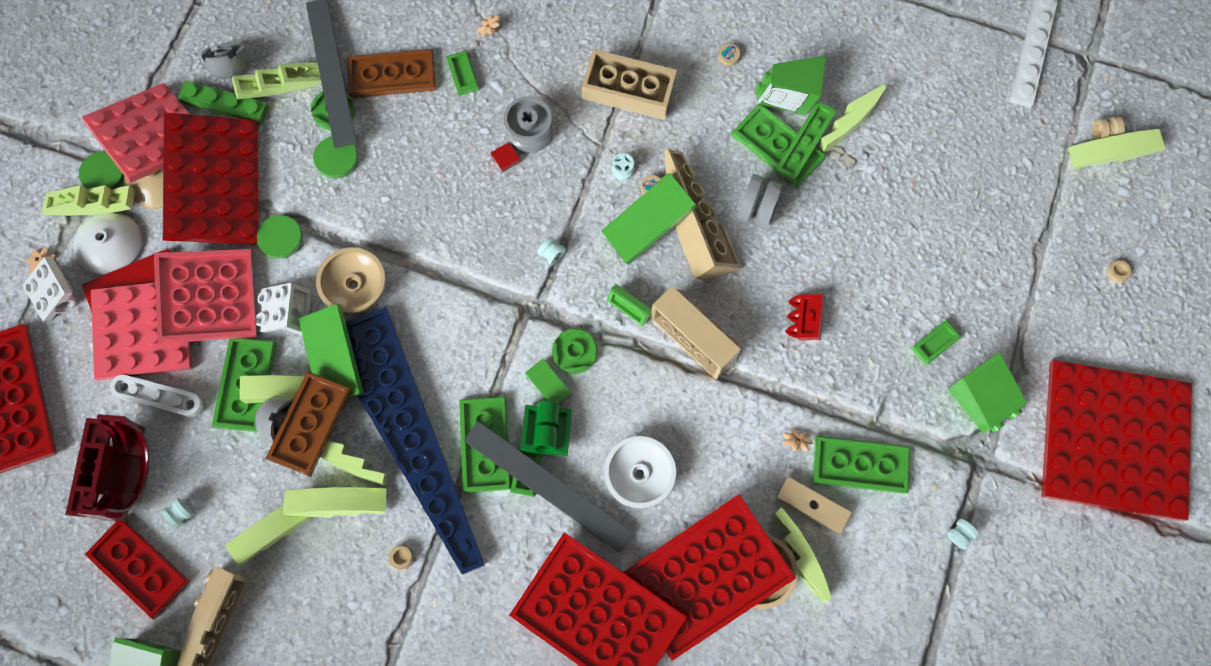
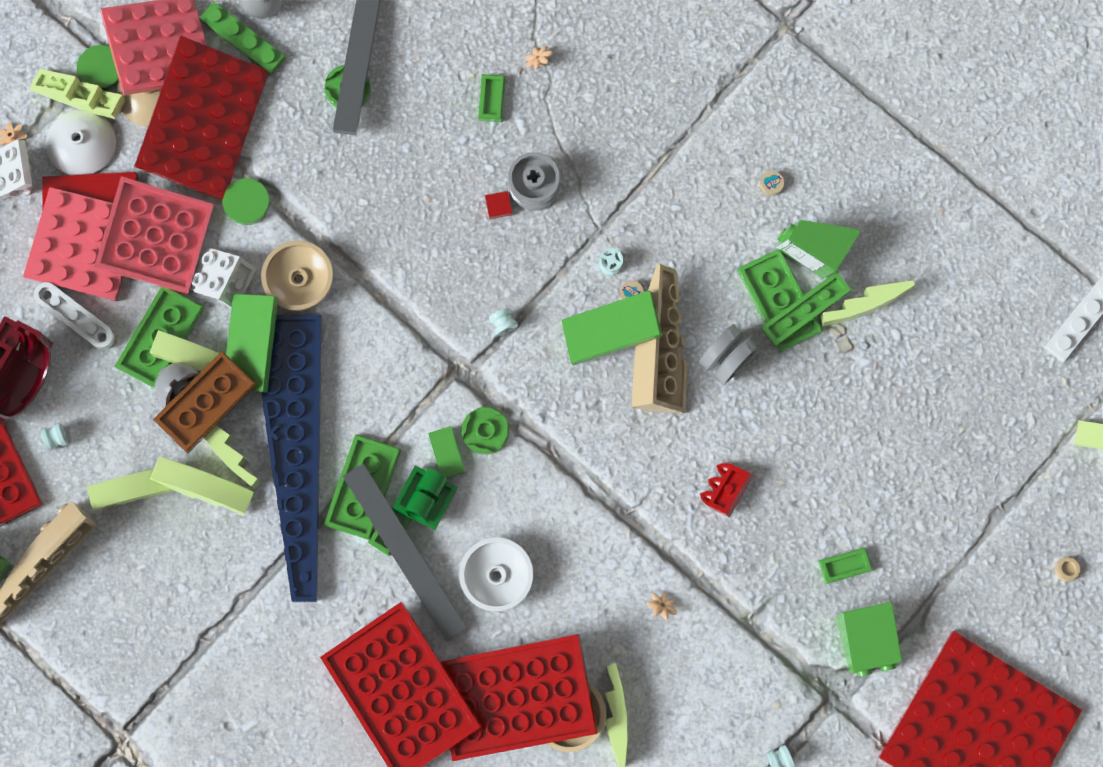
camera: 25 degrees right, 5 degrees up
yellowish green slope [232,62,322,99] -> none
bright green tile [313,137,358,179] -> none
dark orange tile [347,49,436,98] -> none
tan tile [389,545,414,570] -> none
tan brick [581,49,677,120] -> none
bright green tile [607,284,652,326] -> none
tan brick [650,286,741,380] -> none
tan tile [776,477,852,534] -> none
bright green tile [812,436,910,494] -> none

